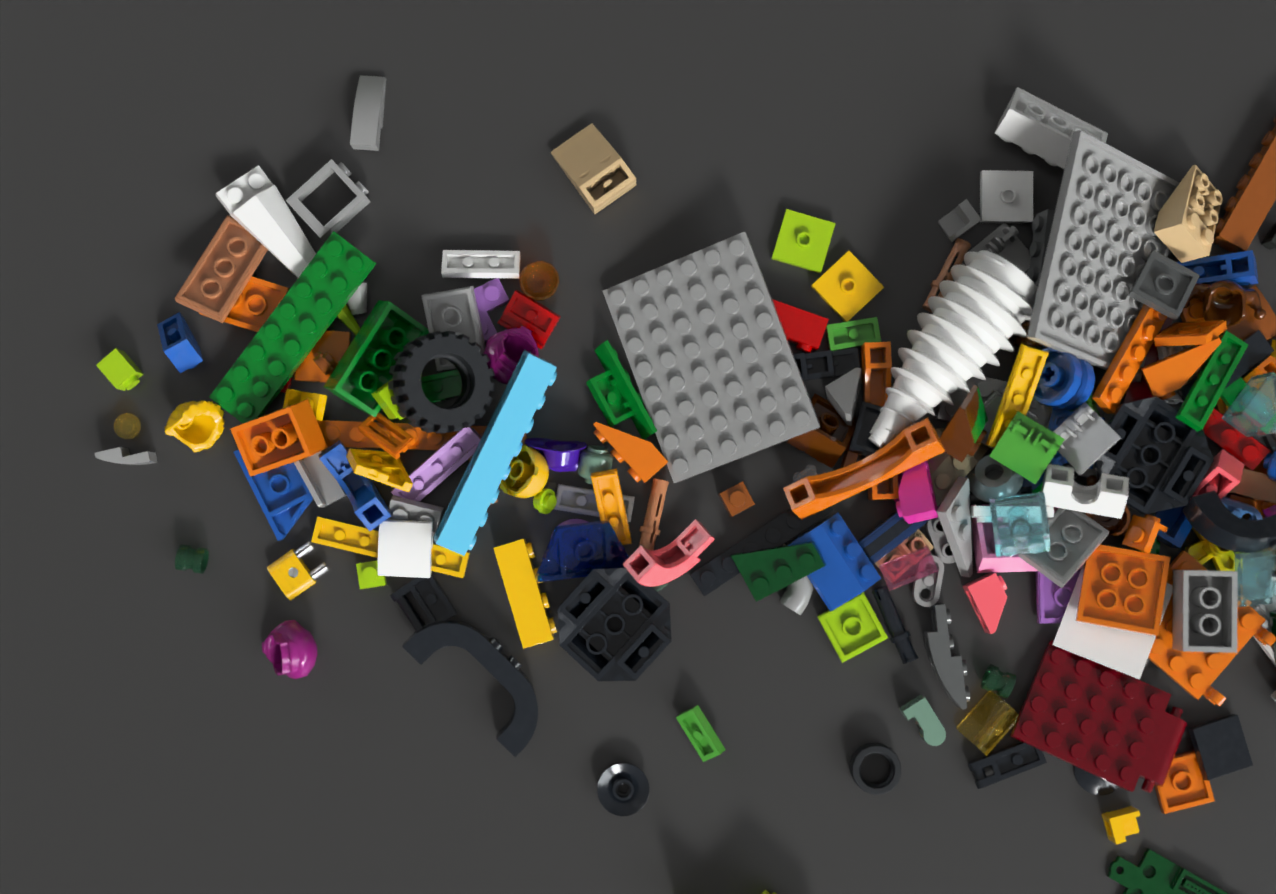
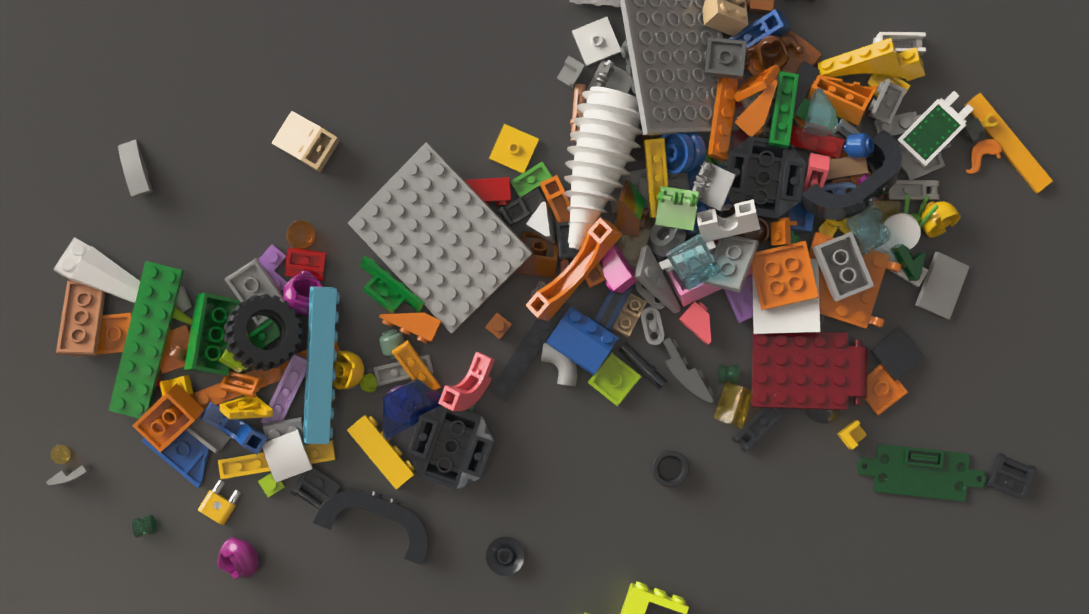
camera: 20 degrees left, 0 degrees up
lime brick [96,348,144,391] -> none
blue slope [157,312,203,373] -> none
yellow hair [164,400,225,452] -> none
light grey window [286,159,370,242] -> none
white plate [441,250,521,279] -> none
dark purple piece [524,438,587,472] -> none
nougat pin [638,478,669,550] -> none
bright green plate [676,705,726,762] -> none
dark green wing [731,541,826,602] -> none
lime plate [771,209,836,273] -> none
clear pink tile [879,546,938,591] -> none
sand green leg [899,695,946,746] -> none

